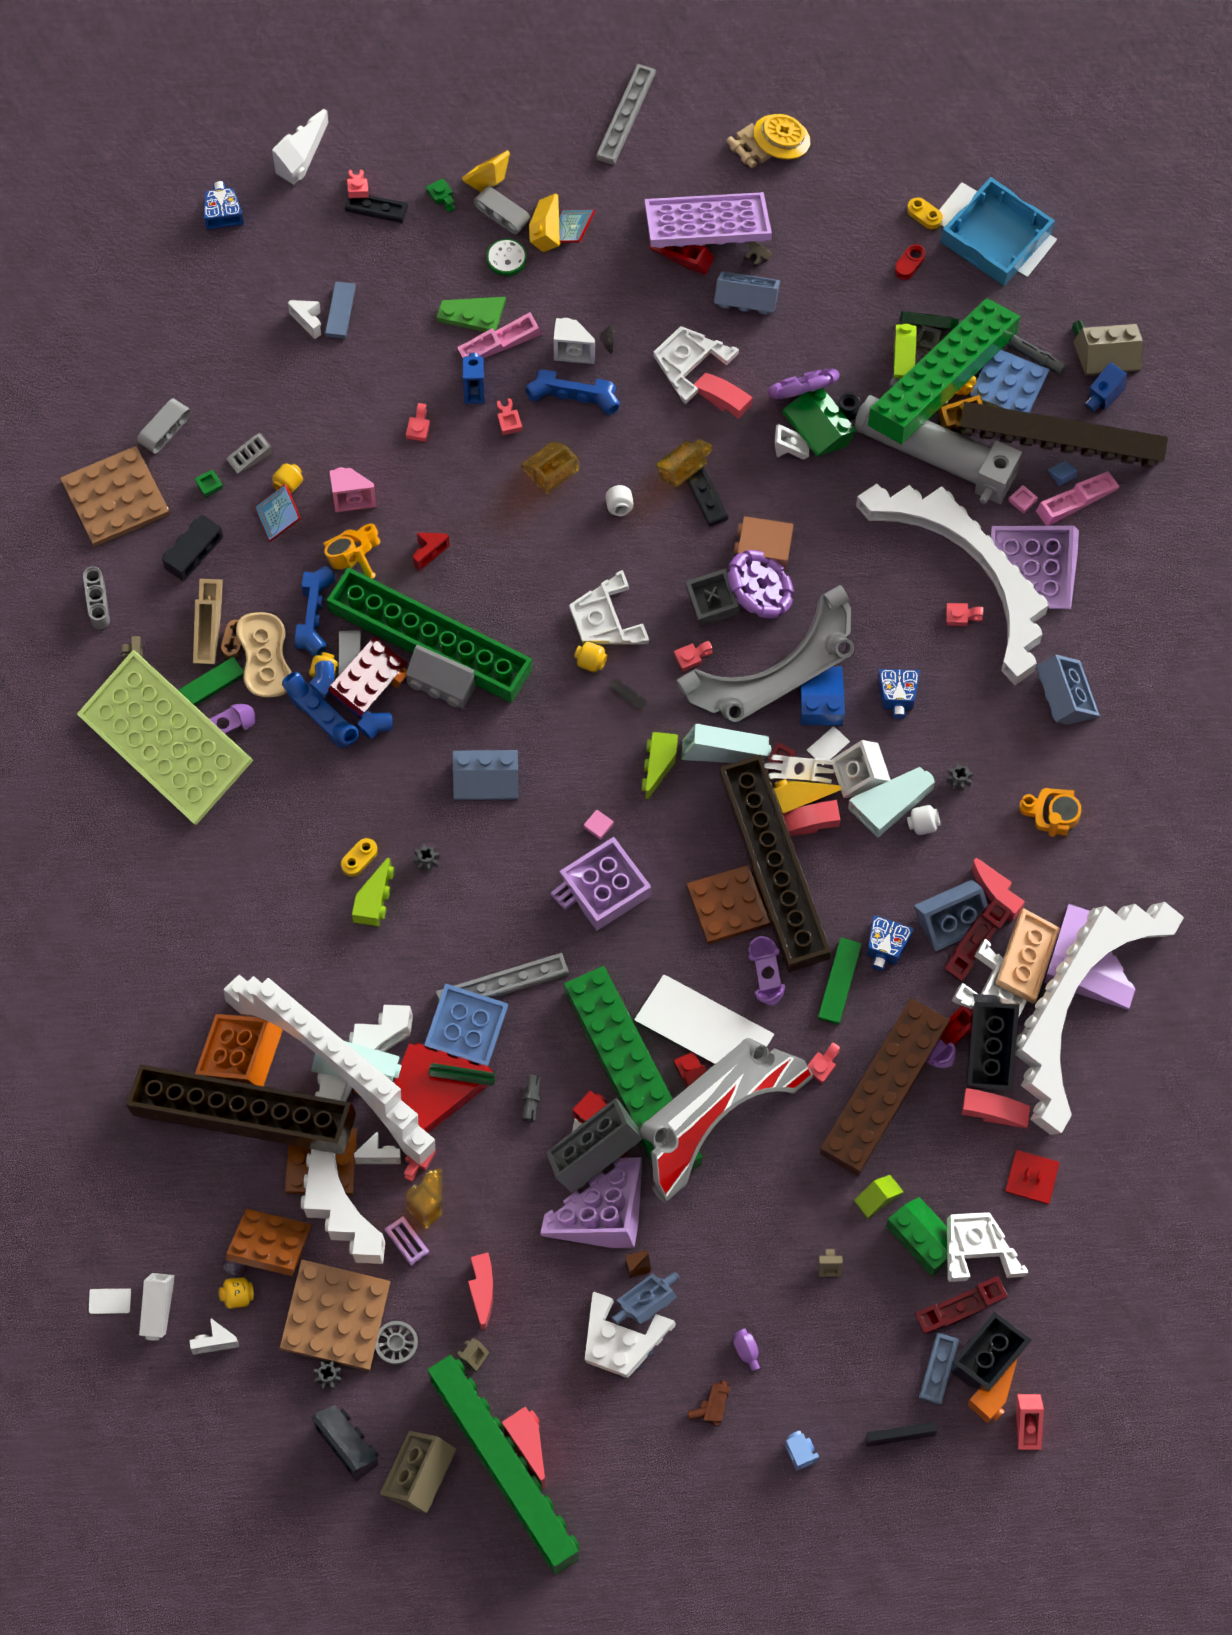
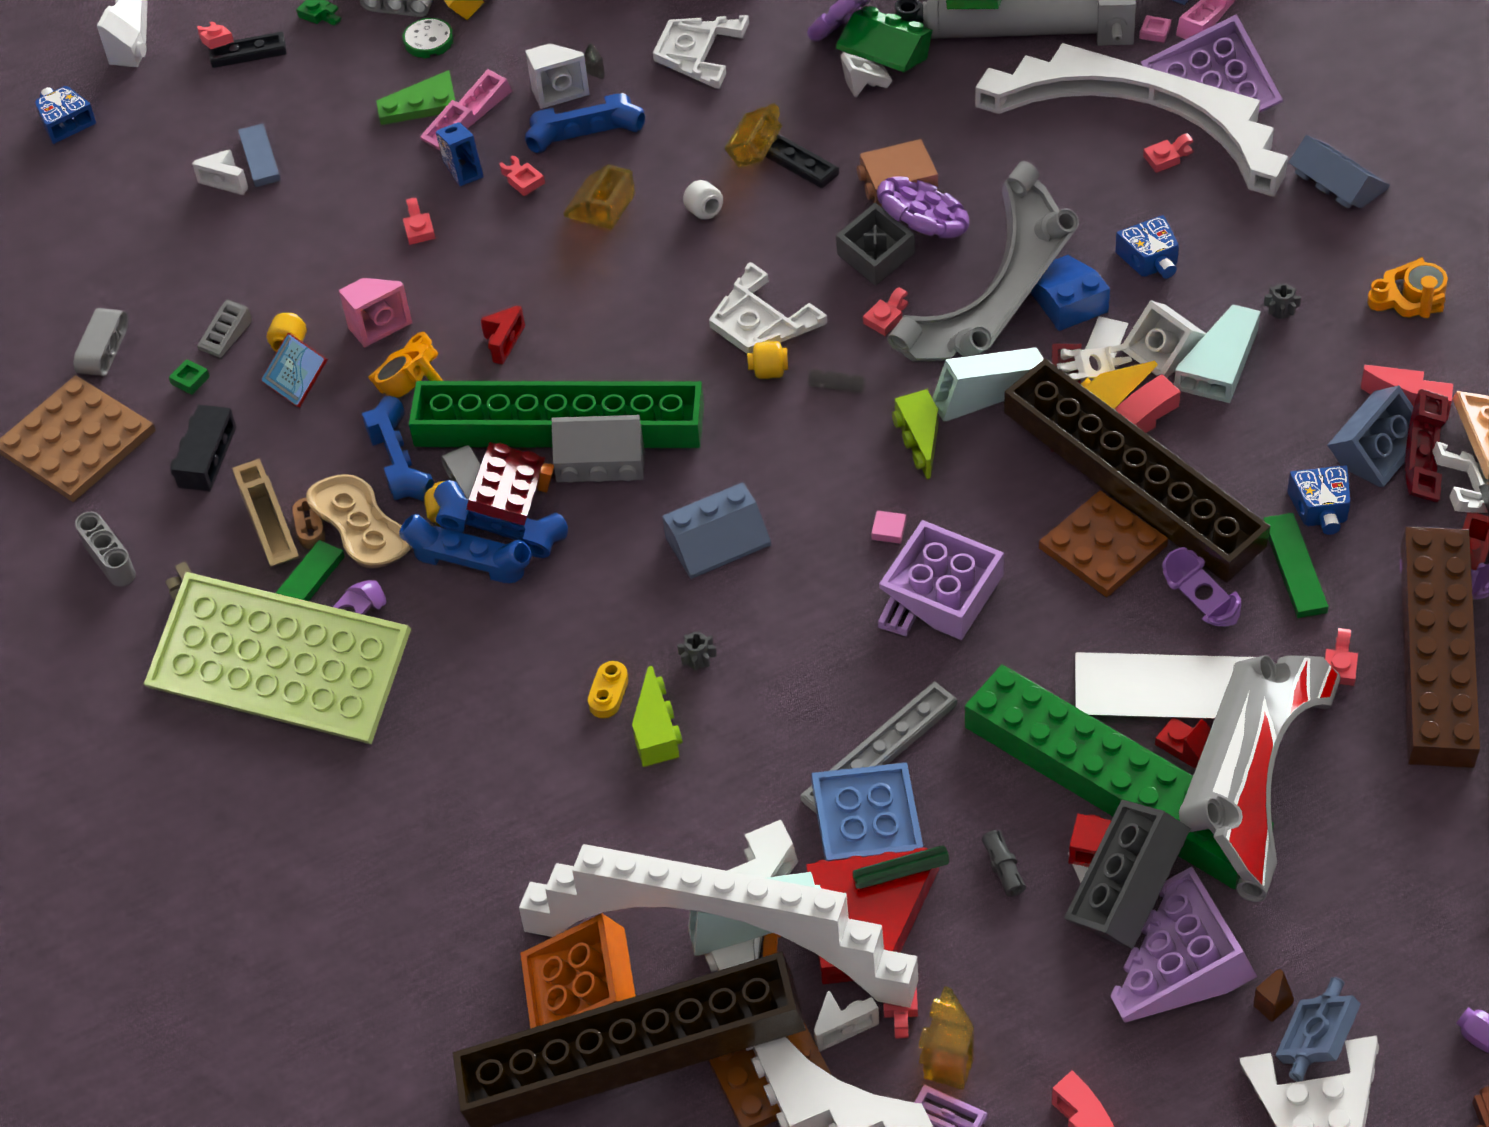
camera: 20 degrees left, 15 degrees down
coral slope [693,373,753,419] -> none
white head [907,805,940,835] -> none

